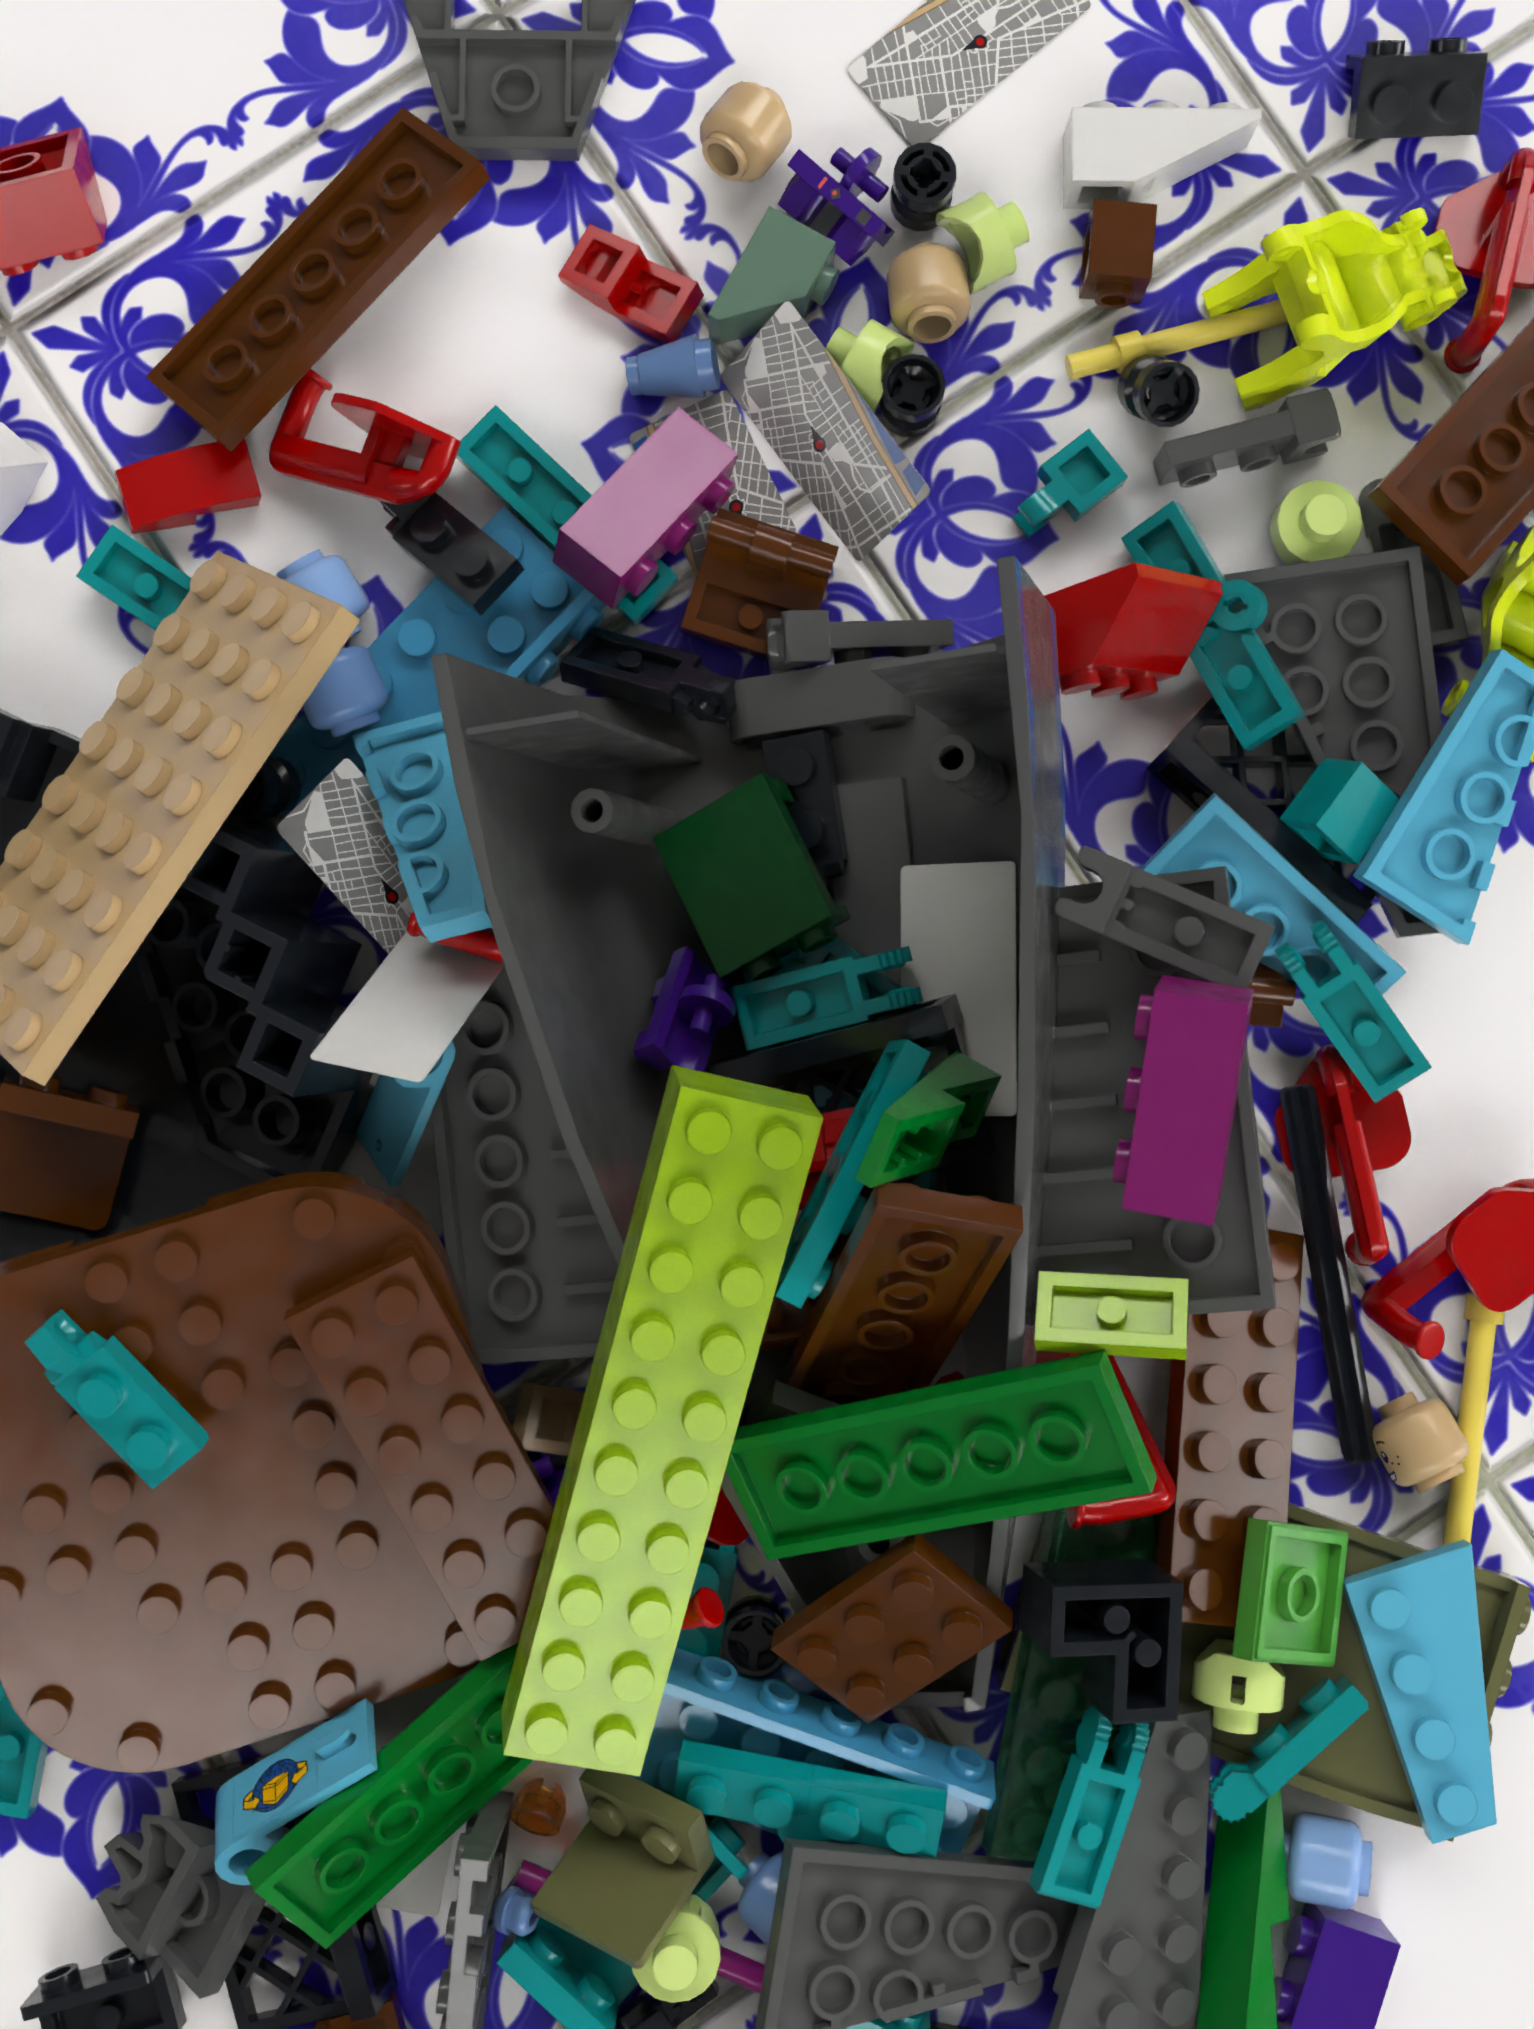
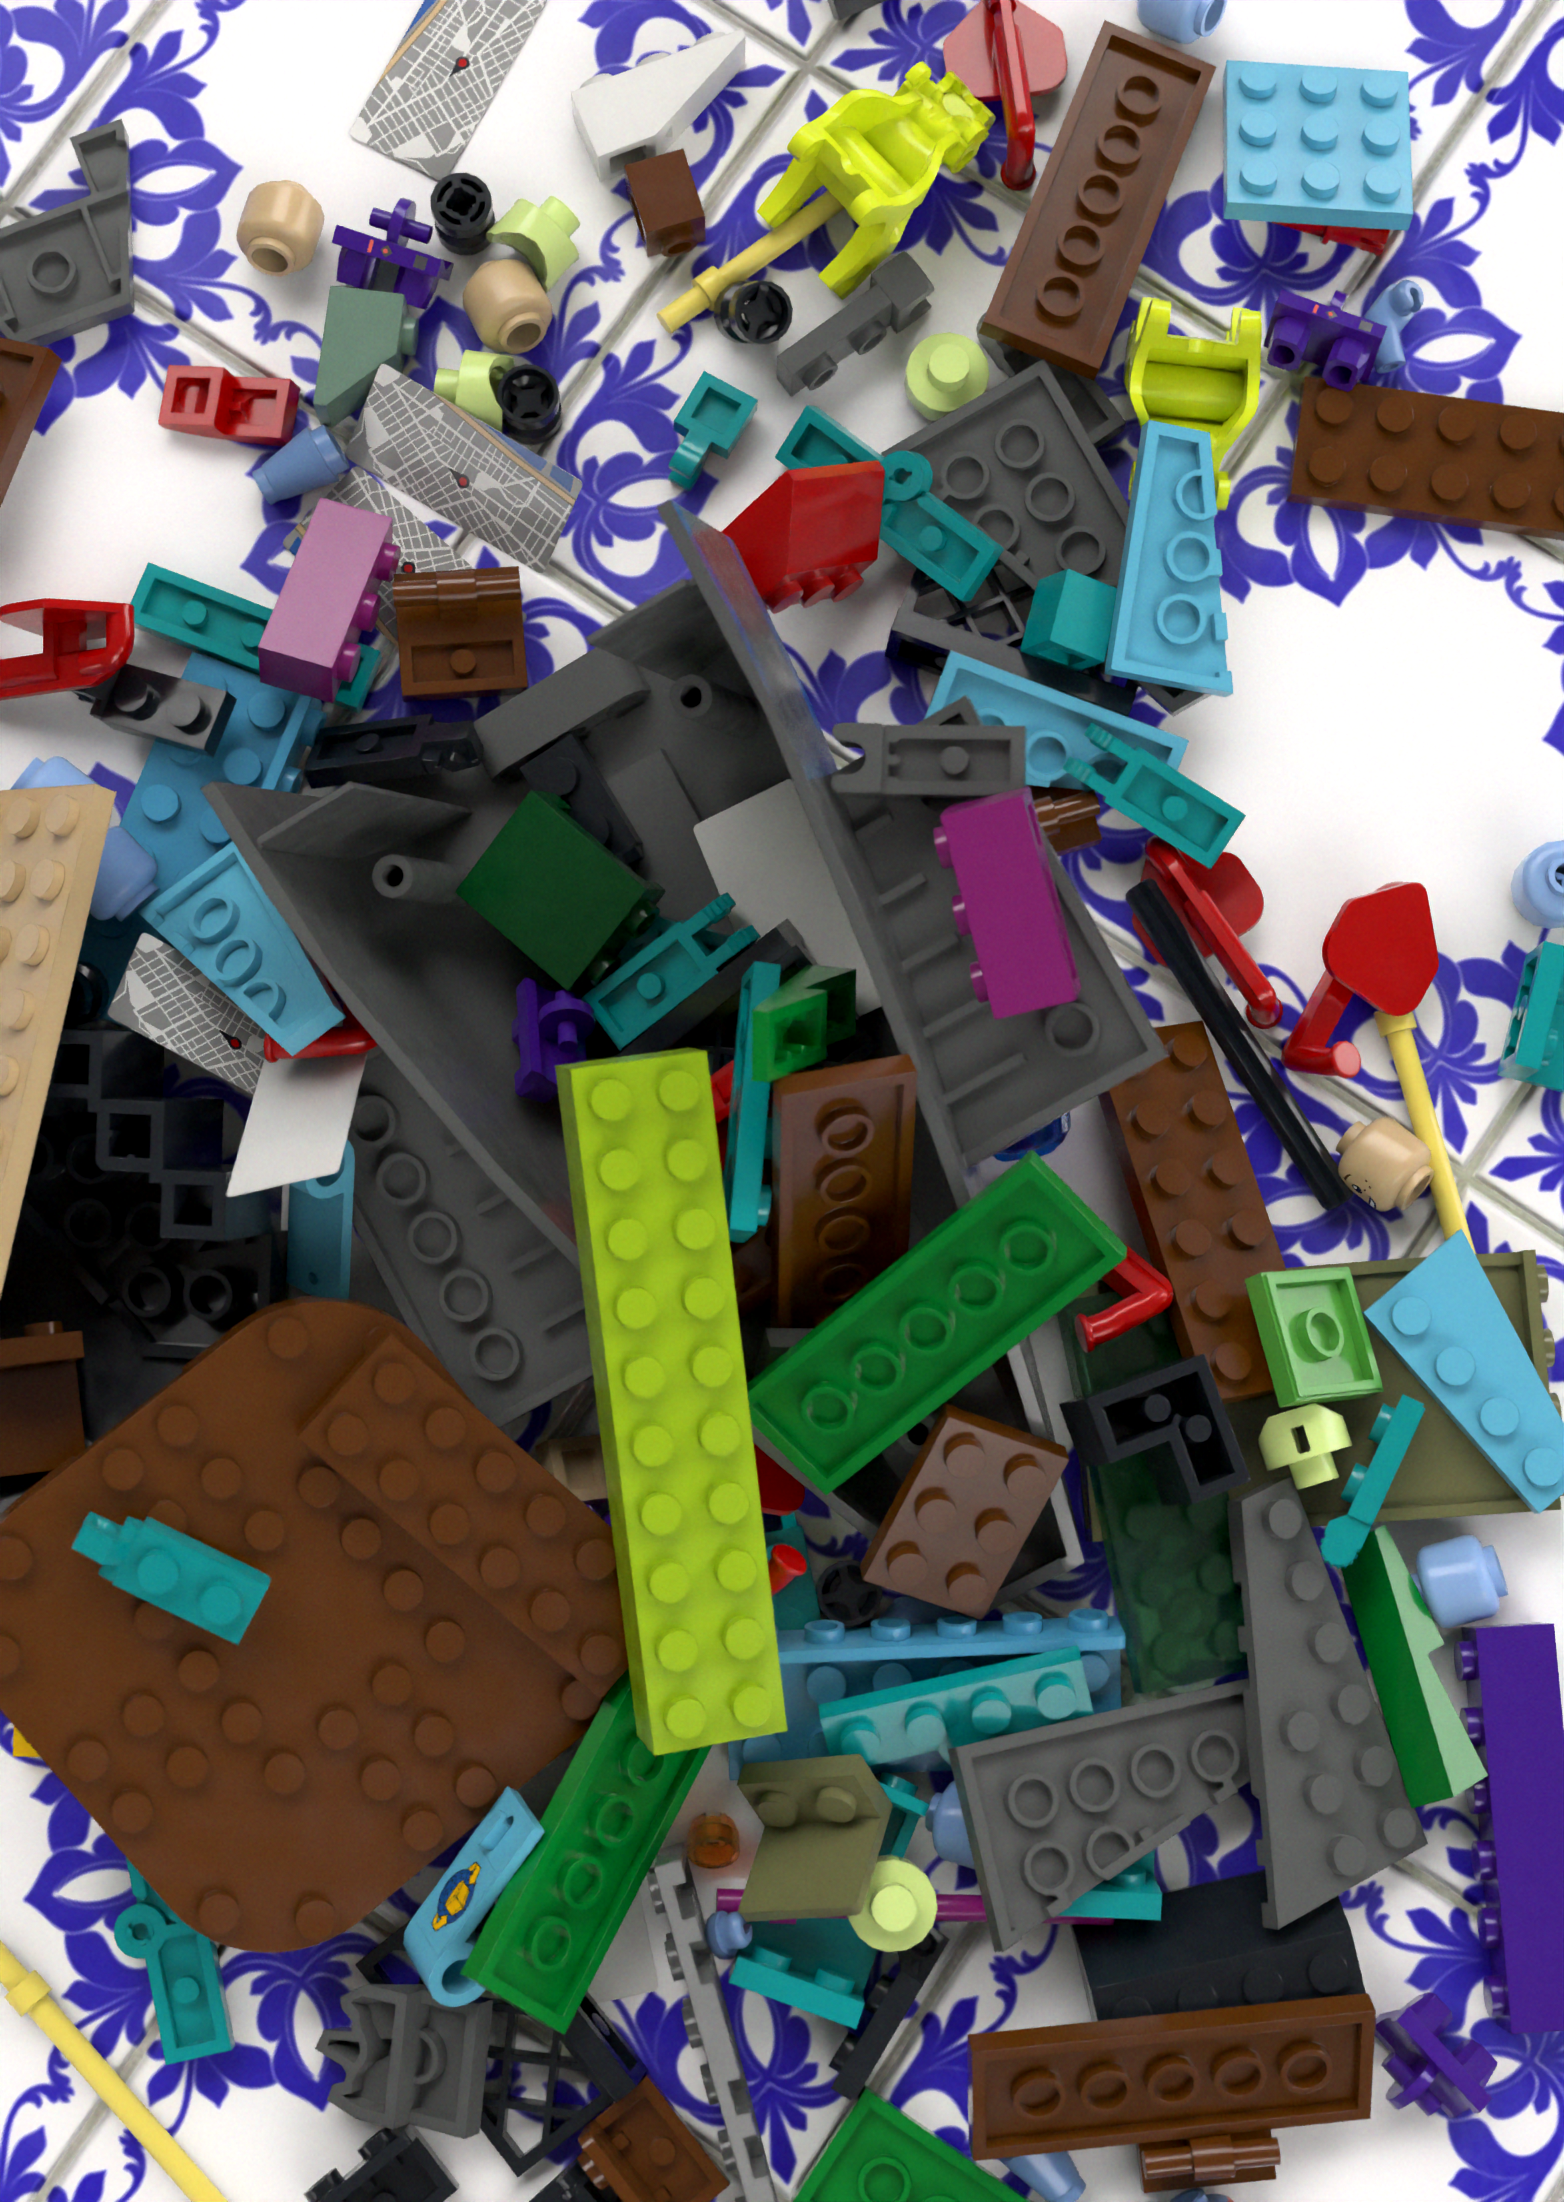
camera: 25 degrees left, 5 degrees down
dark grey plate [766,610,954,670] -> none
teal hinge [1028,1705,1150,1909] -> none
lime plate [1034,1271,1189,1360] -> none

